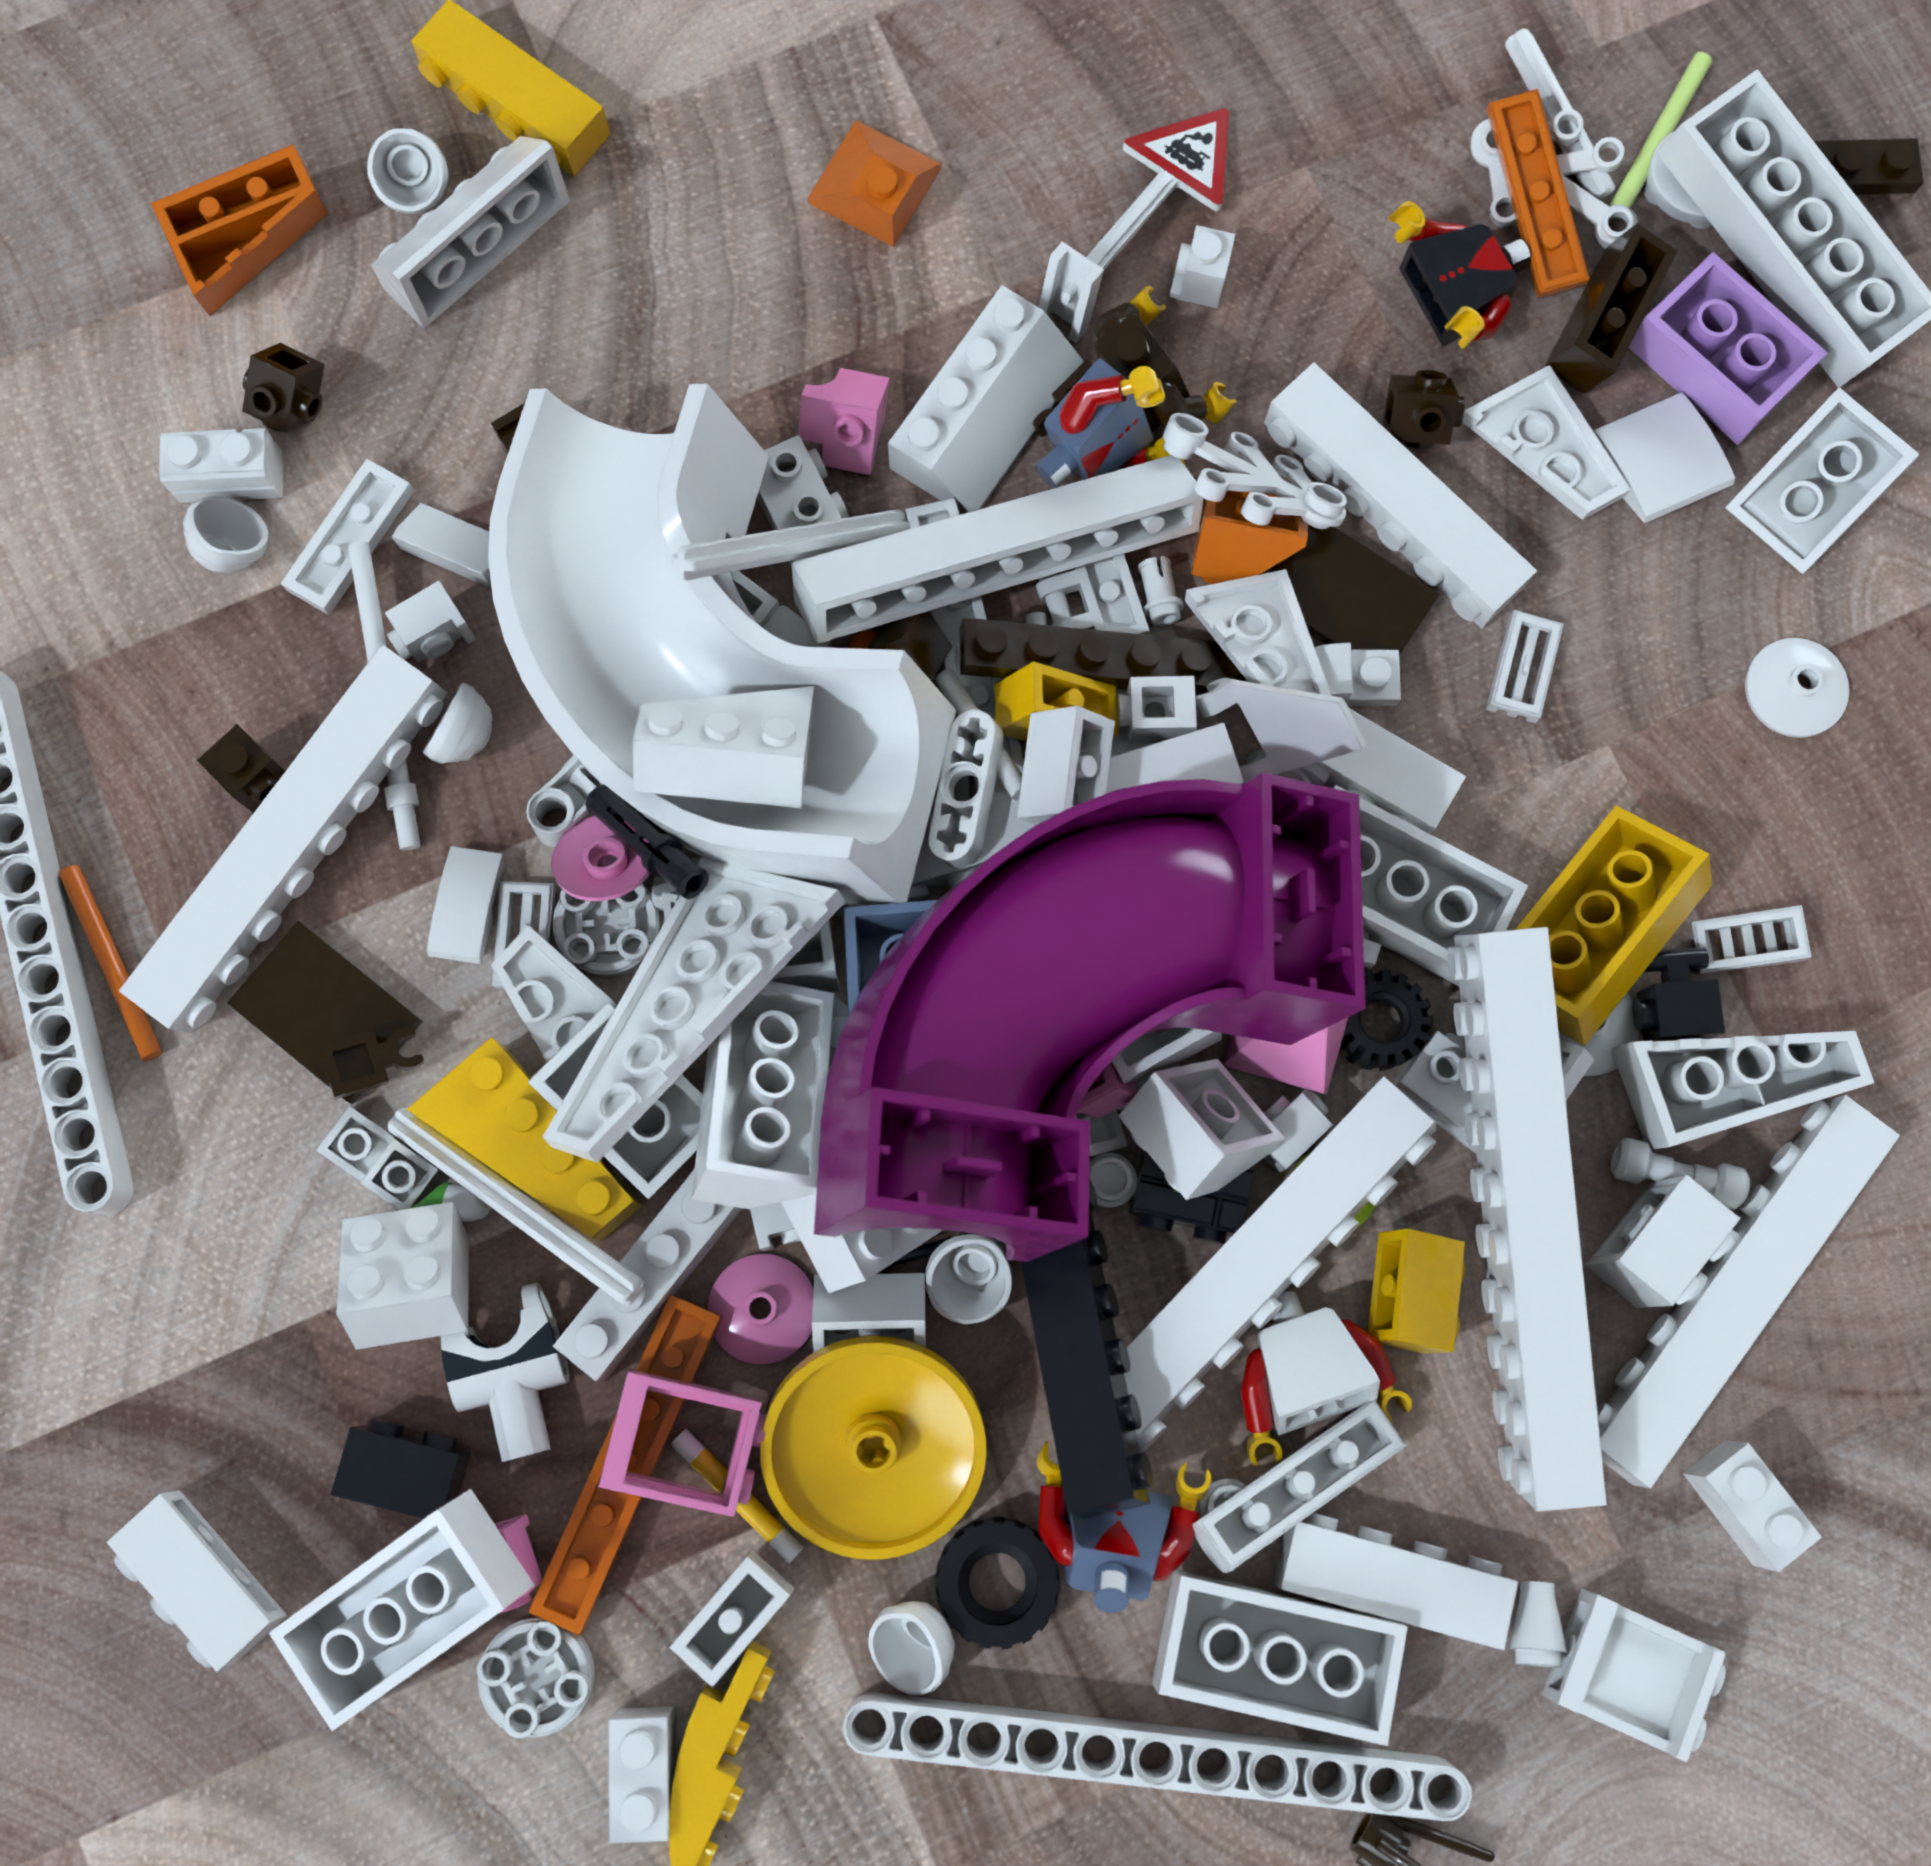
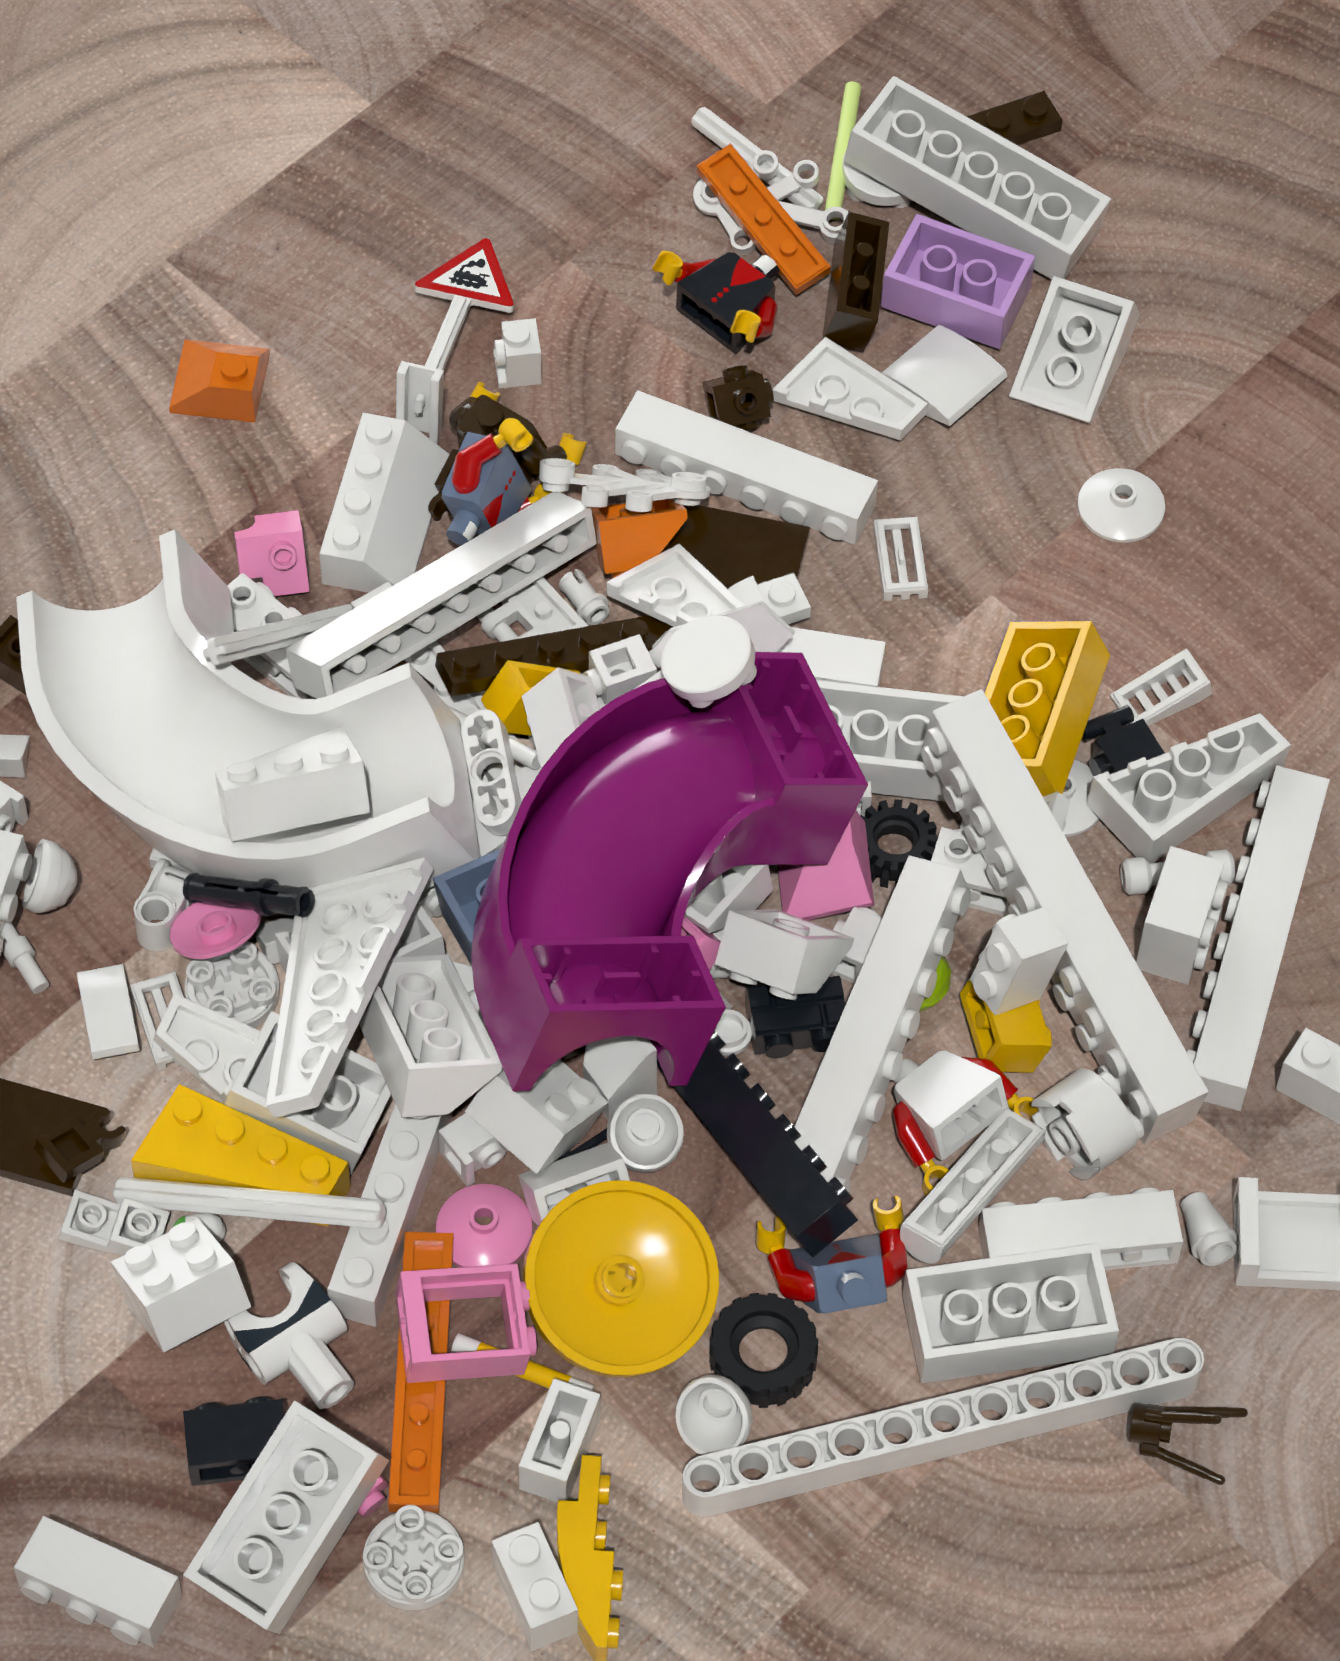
camera: 20 degrees left, 20 degrees down
none -> white tile [661,615,757,708]
none -> white brick [970,907,1069,1016]
none -> white brick [1031,1068,1144,1180]

